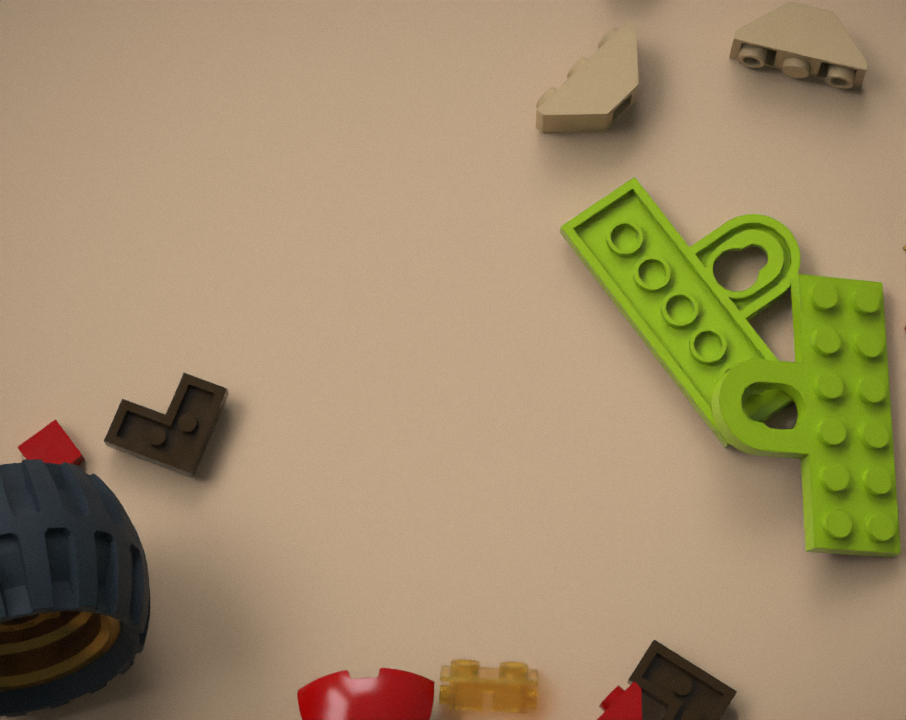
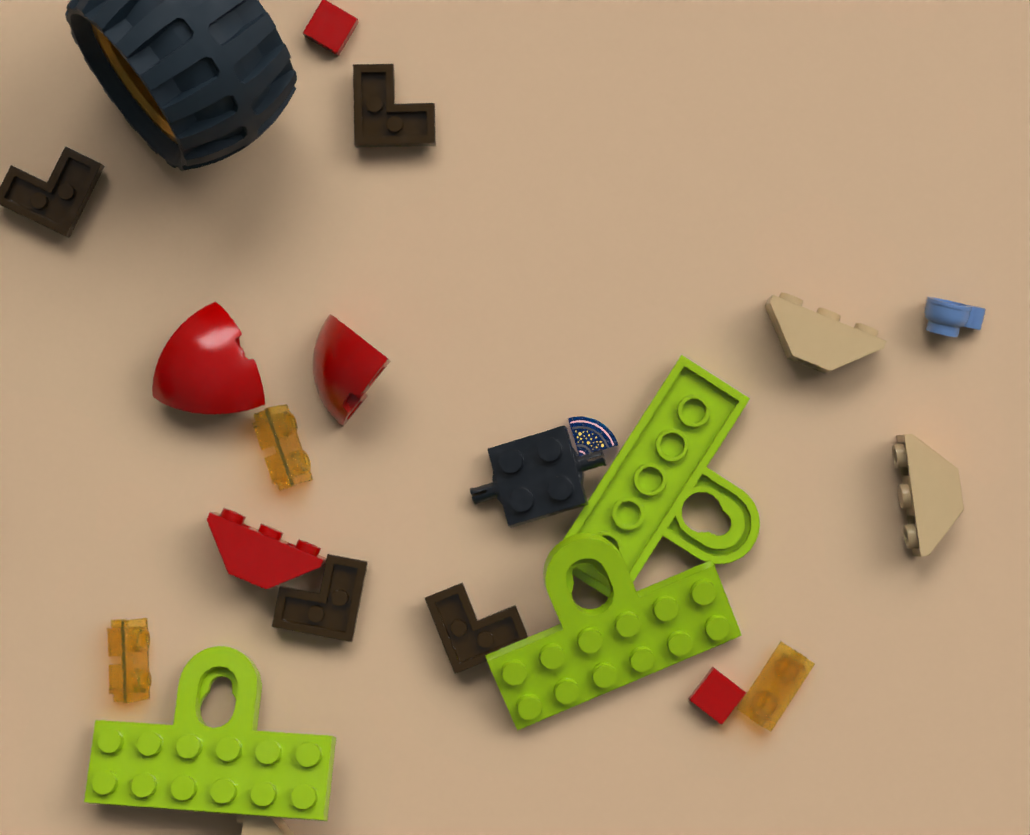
camera: 65 degrees right, 15 degrees up
none -> red brick [313,314,391,427]
none -> dark brown plate [425,582,528,674]
none -> black plate [470,425,607,528]
none -> clear blue tile [568,417,618,456]

